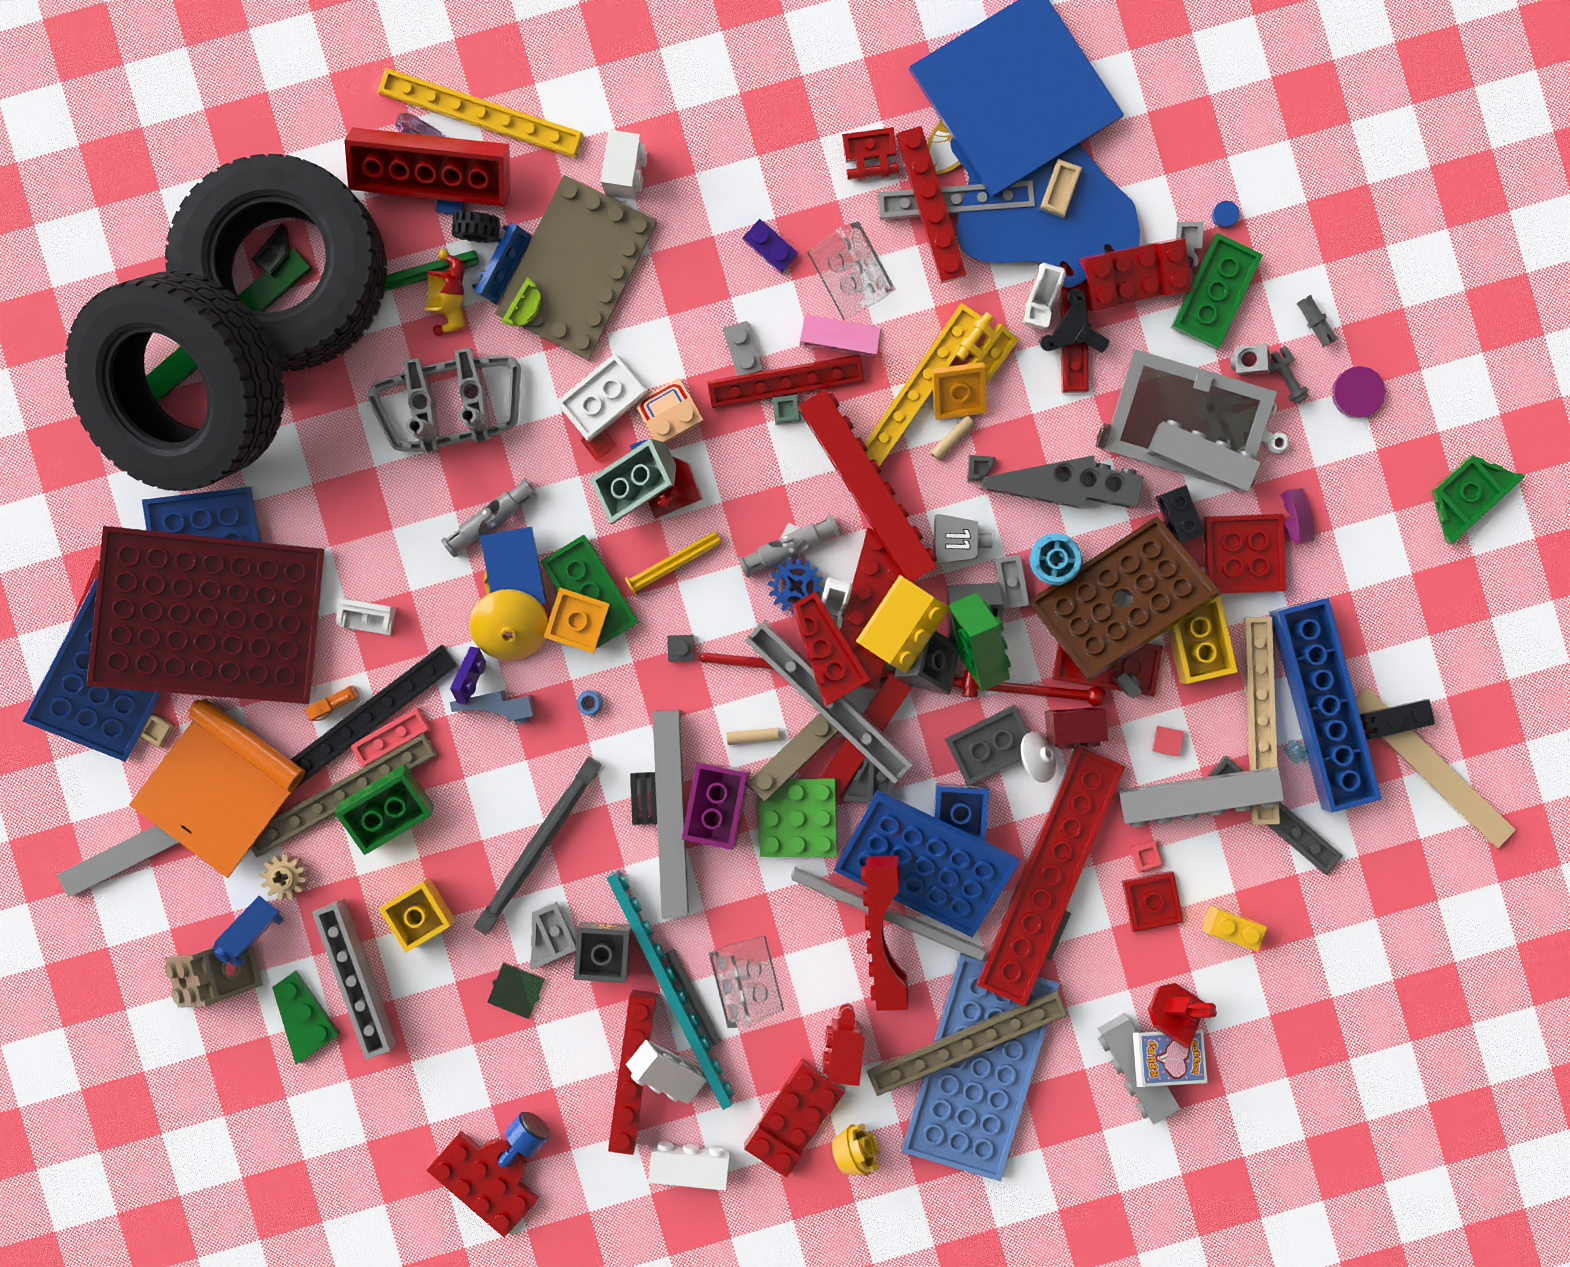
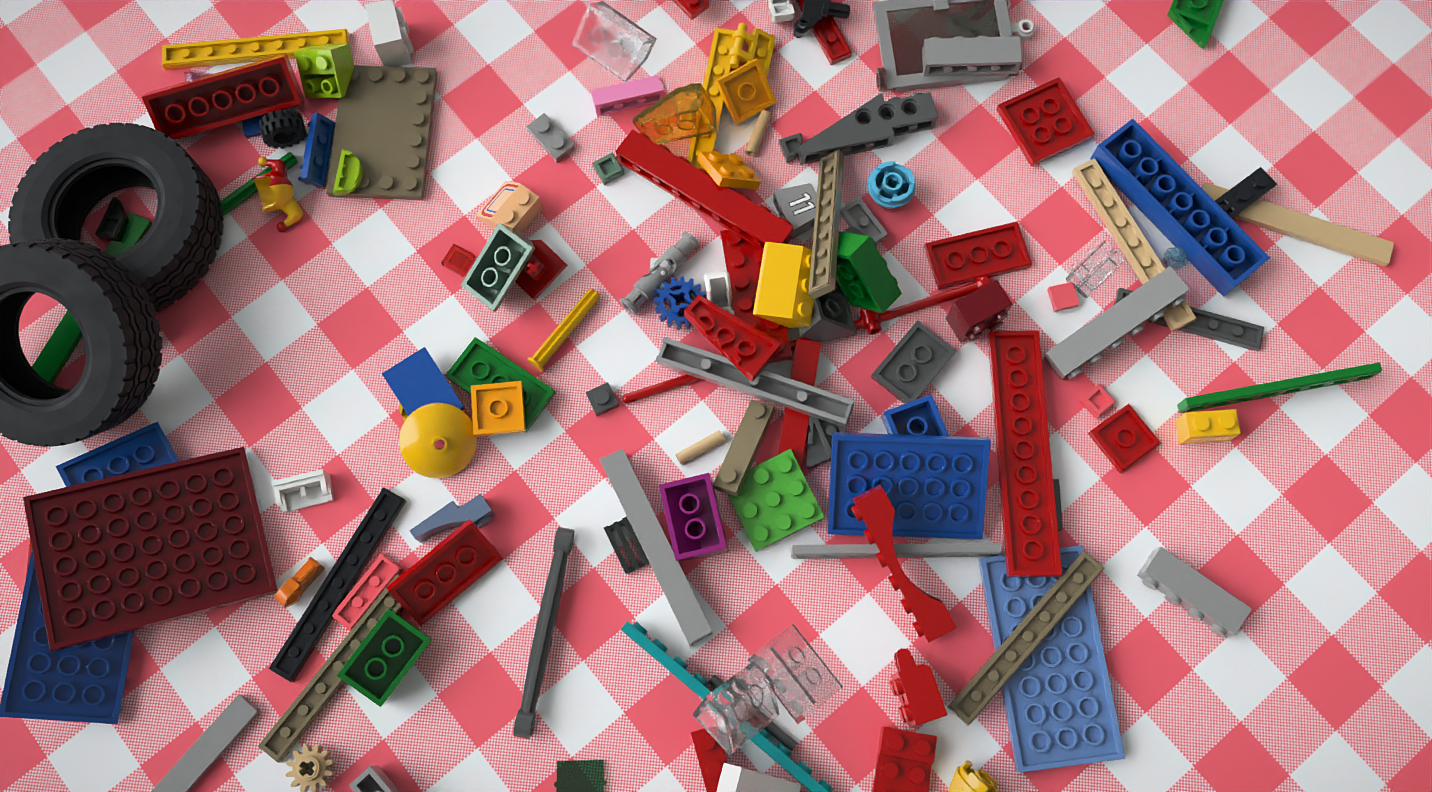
camera: 20 degrees left, 15 degrees down
orange door [129,698,305,878] -> none
tan tile [139,712,175,748] -> none
light grey piece [368,347,521,454] -> none
yellow brick [378,877,456,953] -> none
light grey piece [441,478,538,558] -> none
dark purple plate [450,646,486,705] -> none
light grey wing [530,901,576,970] -> none
white tile [556,353,649,442] -> none
dark grey brick [573,922,632,983] -> none
medium blue plate [577,690,603,716] -> none
red tile [707,354,864,408] -> none
dark purple plate [742,218,798,274] -> none
white dish [1021,732,1056,783] -> none
reddish brown plate [1029,516,1220,682] -> none
dark grey plate [1112,671,1142,699] -> none
tile [1133,1030,1207,1087] -> none
red piece [1148,983,1217,1049] -> none
black brick [1155,485,1205,543] -> none
yellow brick [1167,596,1238,684] -> none
magenta slope [1280,488,1315,545] -> none
none -> lime slope [294,44,354,98]
none -> red plate [386,519,503,626]
none -> clear yellow slope [633,83,717,144]
none -> clear slope [692,660,780,756]
none -> light orange plate [697,151,761,190]
none -> dark tan tile [808,149,844,299]
none -> clear brick [1066,241,1125,298]
none -> green tile [1177,362,1382,413]

